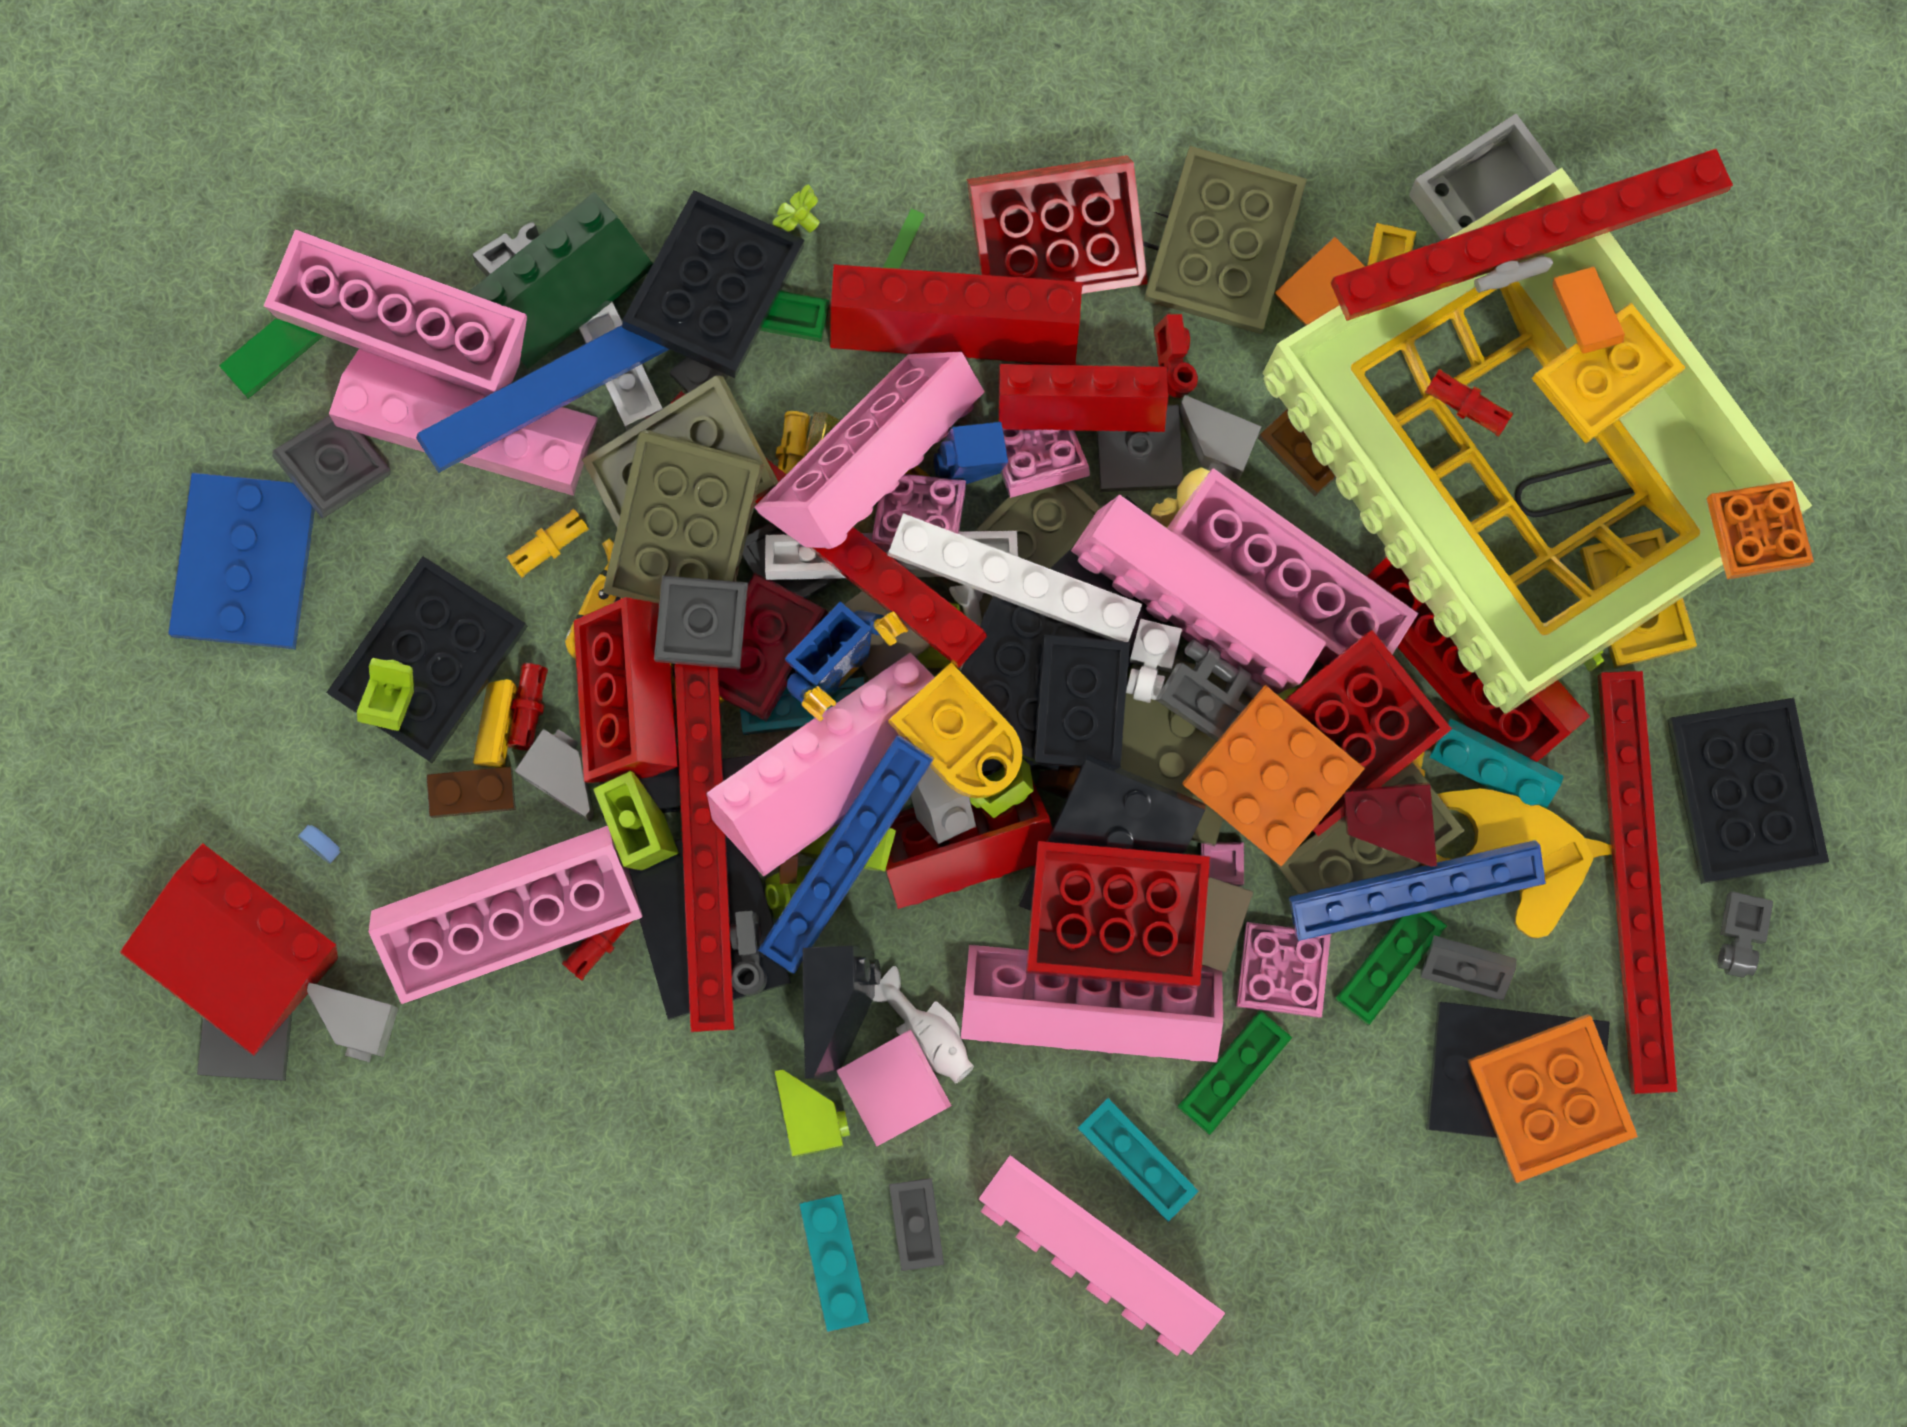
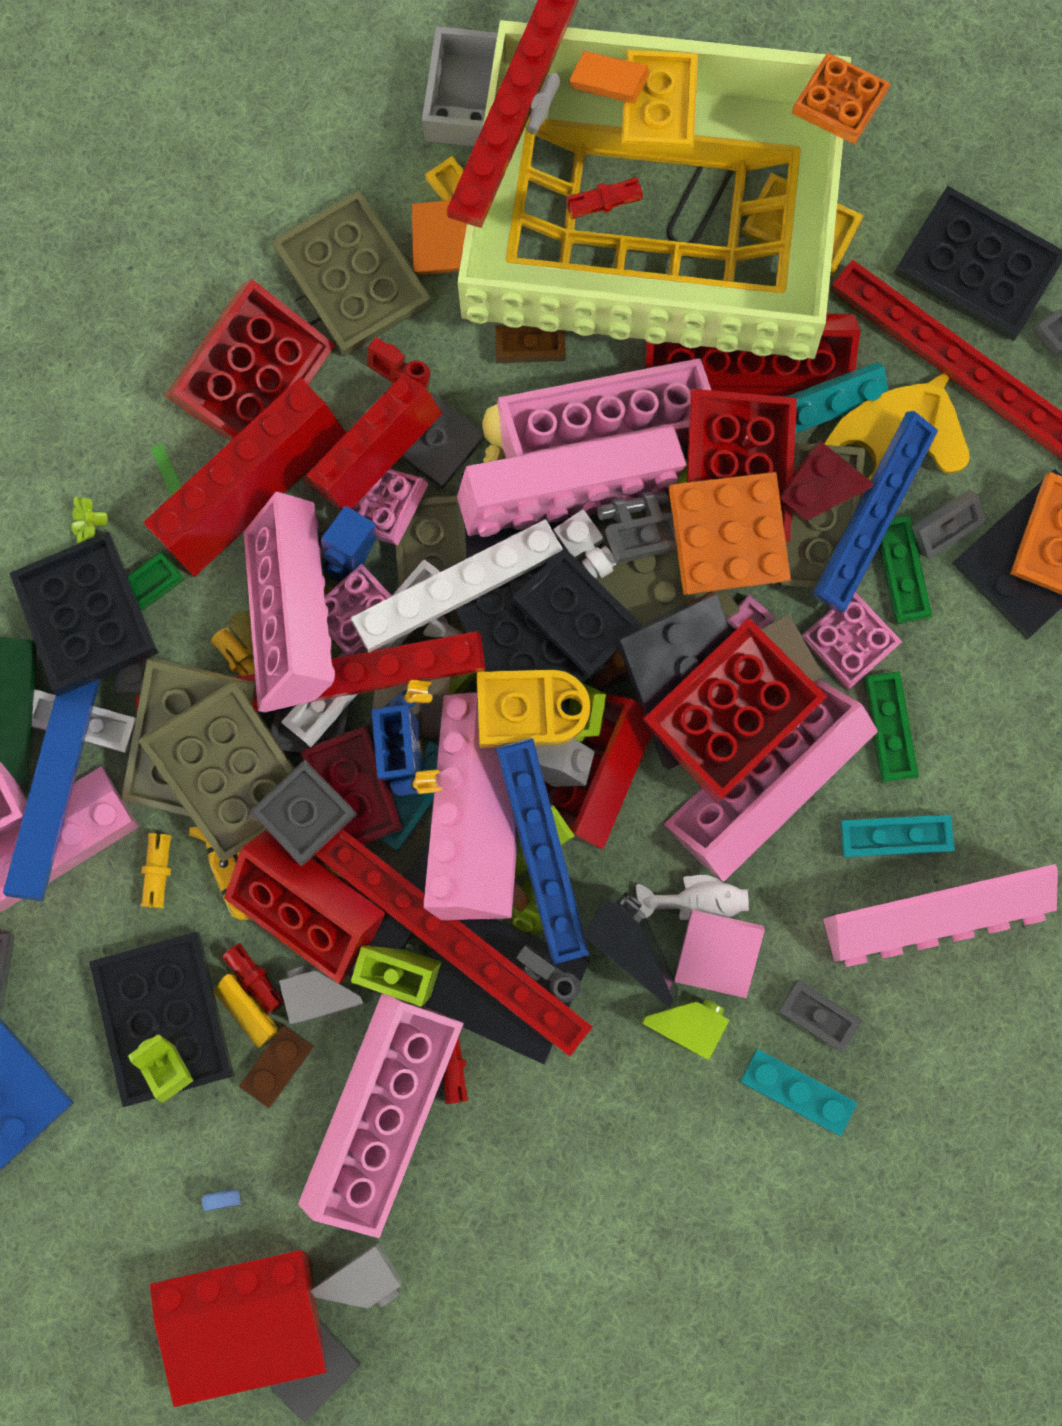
camera: 45 degrees left, 0 degrees up
light grey slope [1179,395,1262,481] -> none

